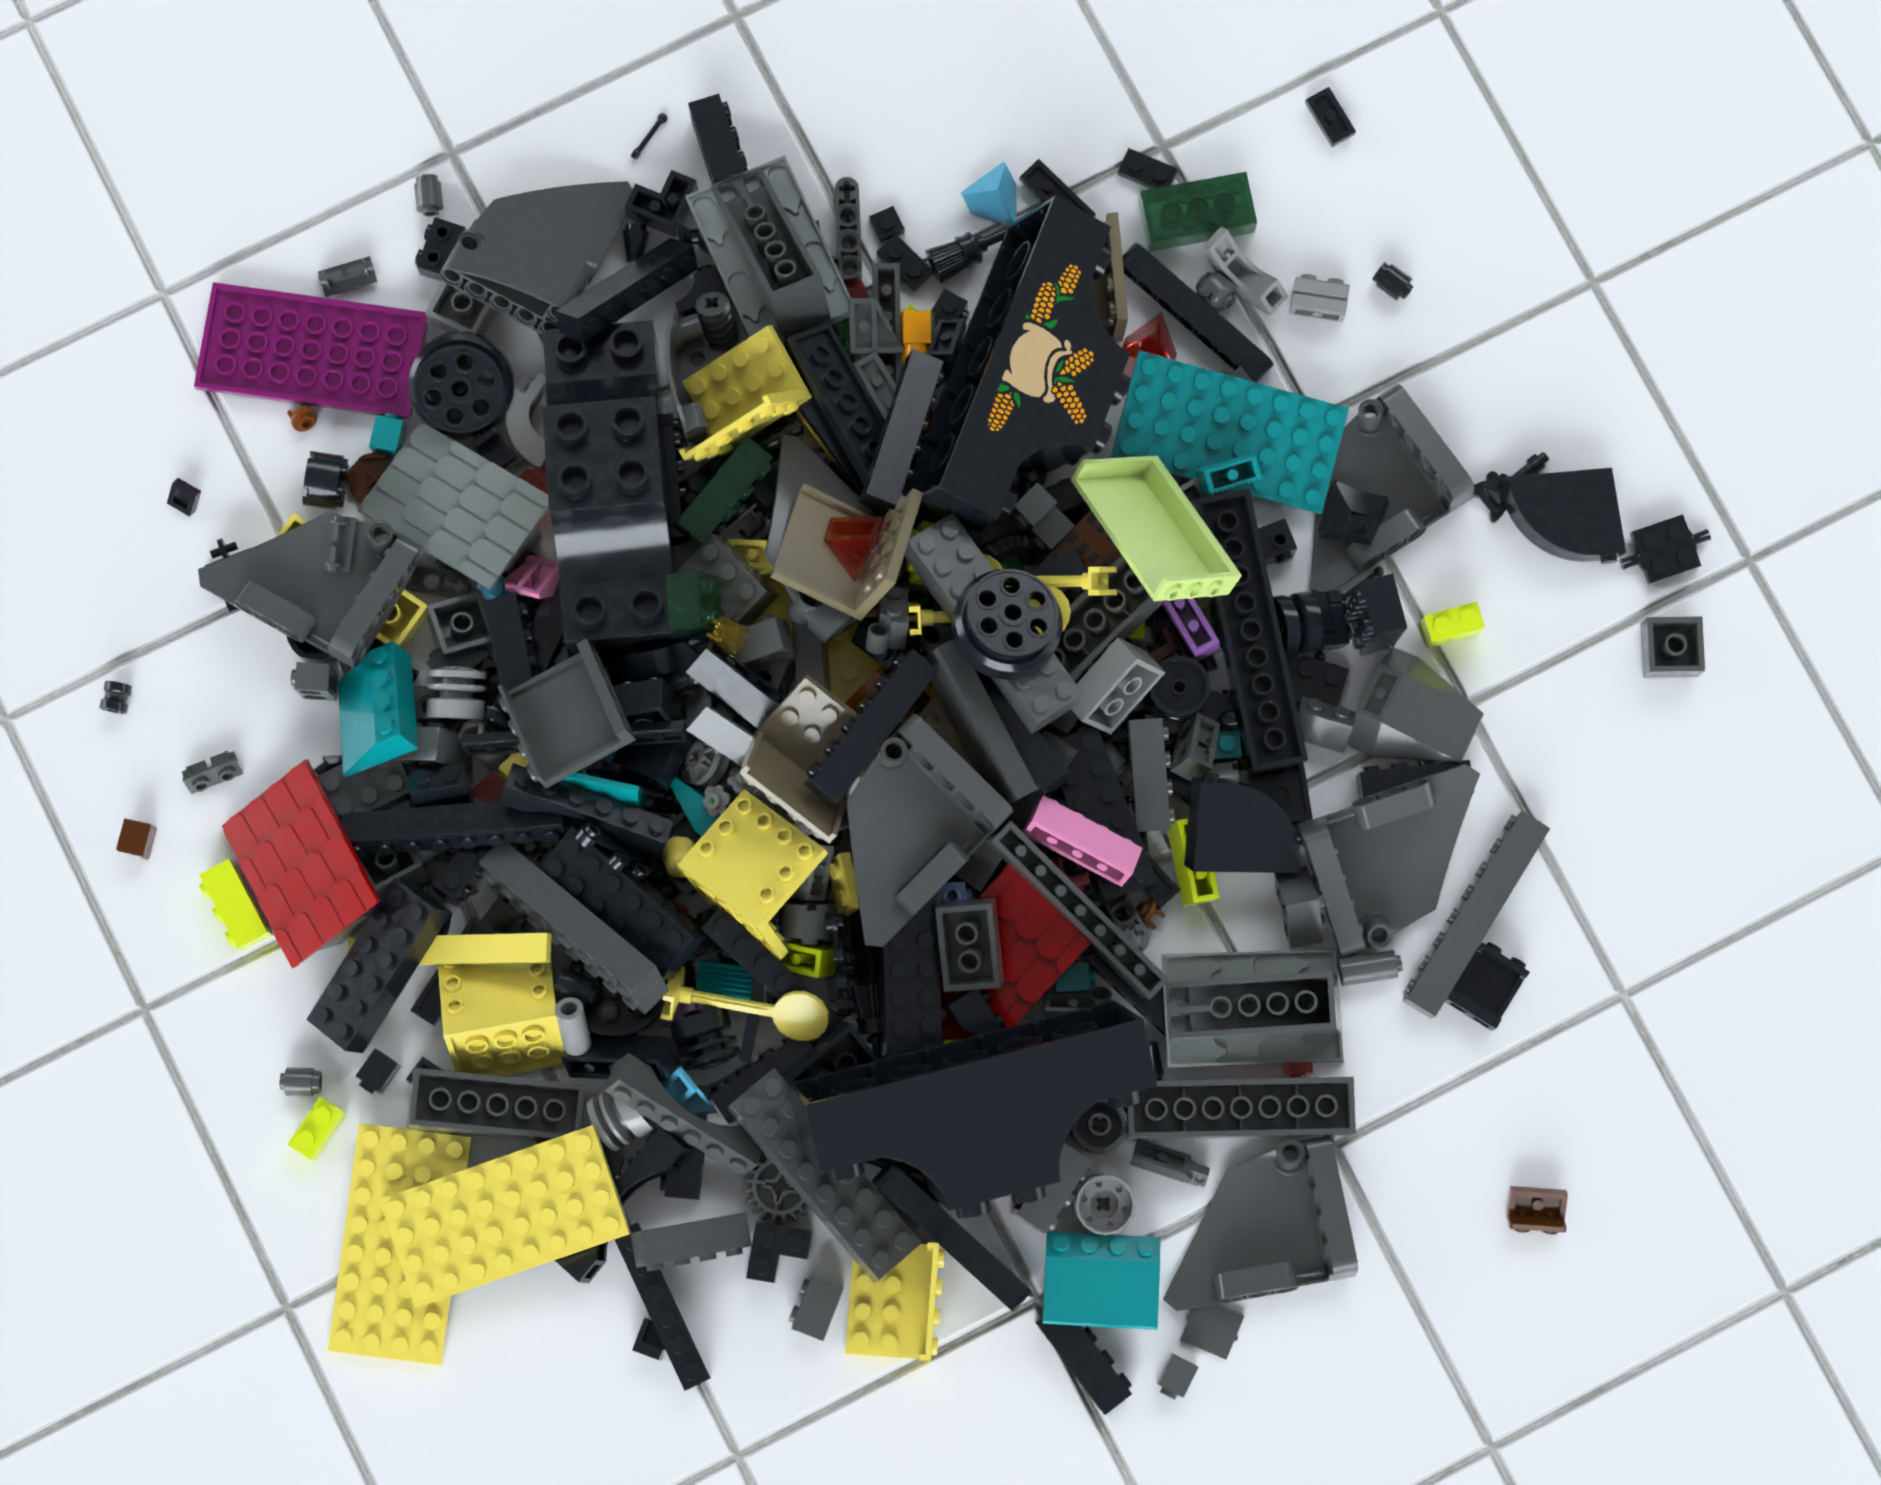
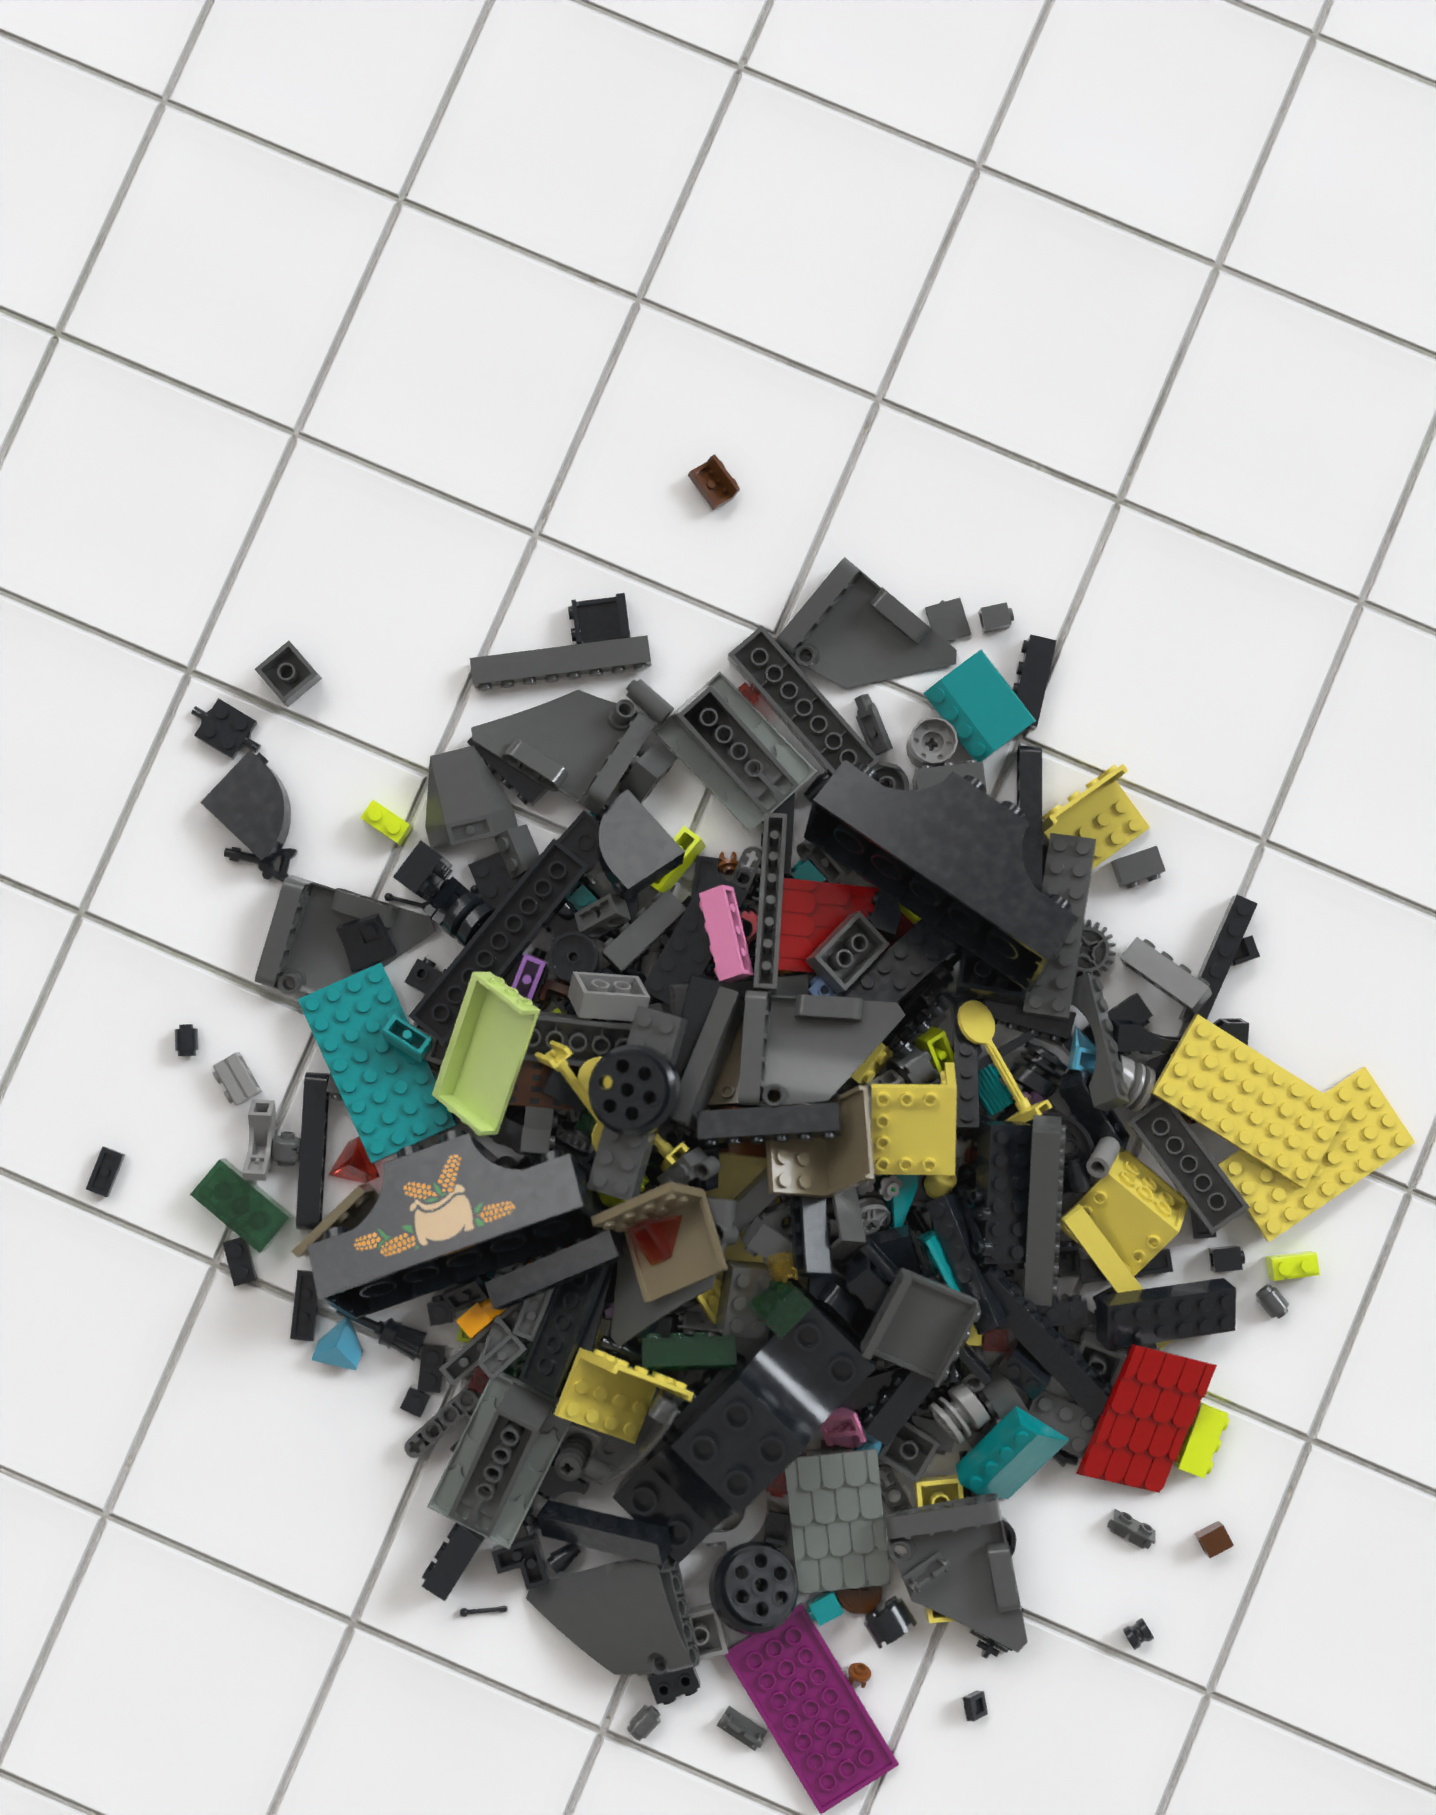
camera: 130 degrees left, 5 degrees up
dark grey brick [290,662,339,701] -> none
black brick [746,1222,813,1283] -> none

